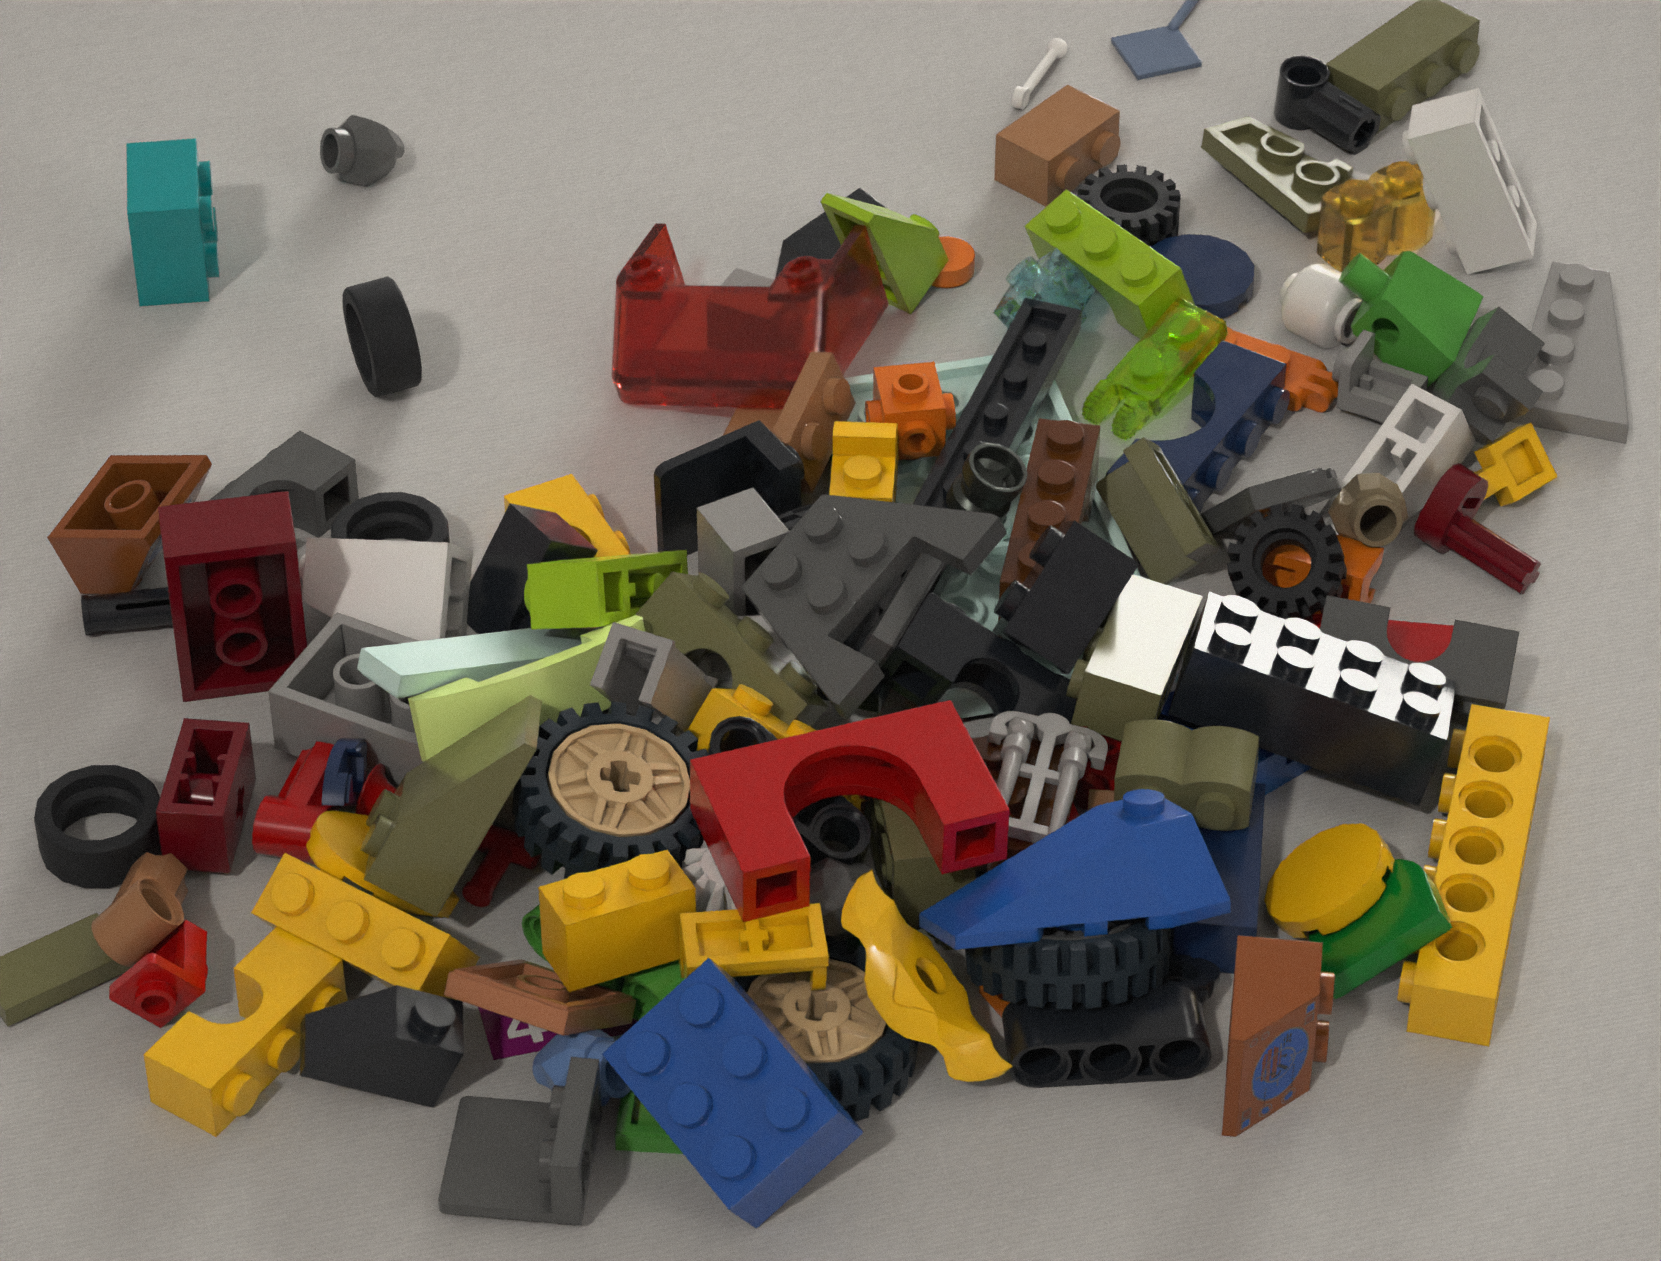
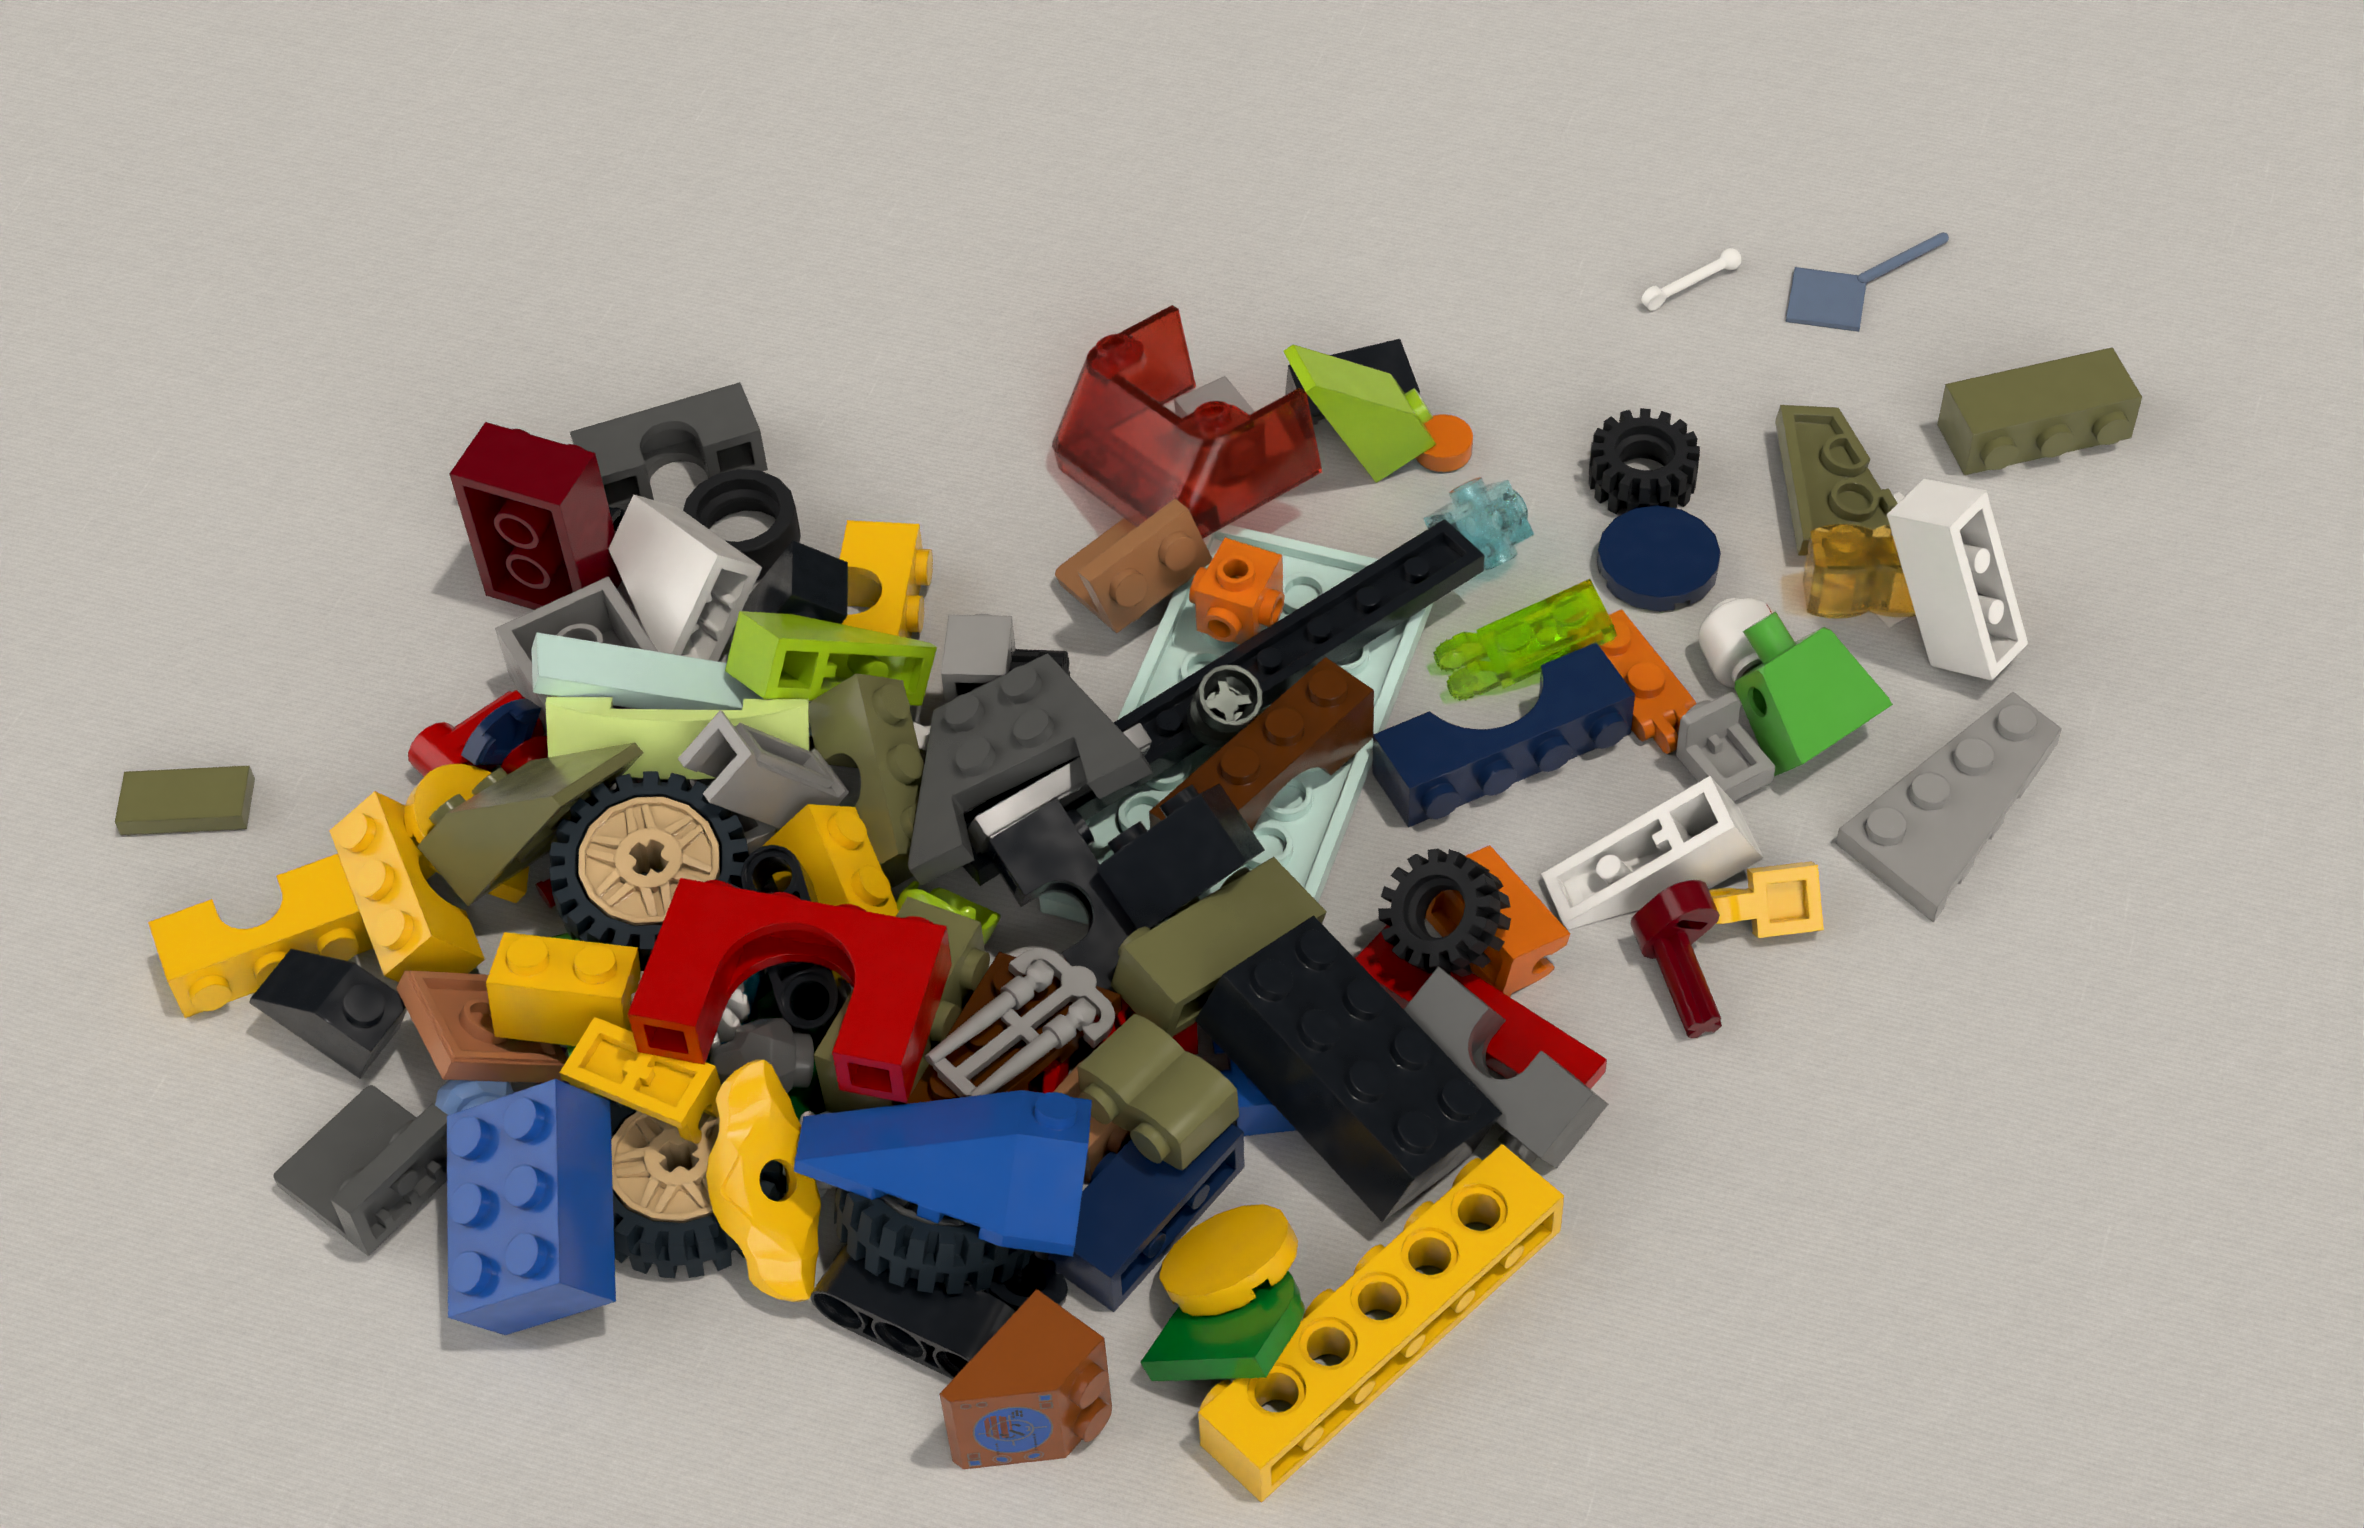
camera: 35 degrees right, 10 degrees up
black tyre [34,765,162,888] -> none
dark orange slope [47,455,212,594] -> none
medium nougat piece [91,852,188,967] -> none
red bracket [109,920,208,1028] -> none
teal brick [126,138,220,307] -> none
dark red brick [156,718,256,873] -> none
dark grey rock [320,115,404,187] -> none
black tyre [342,276,422,397] -> none
black bracket [654,420,805,555] -> none
yellow brick [829,421,898,503] -> none
medium nougat brick [994,84,1121,207] -> none
lime arch [1024,189,1198,350] -> none
olive panel [1096,437,1221,585] -> none
dark grey tile [1200,468,1342,536] -> none
black piece [1274,55,1381,155] -> none
dark tan rock [1328,473,1408,547] -> none
dark grey arch [1432,306,1545,445] -> none

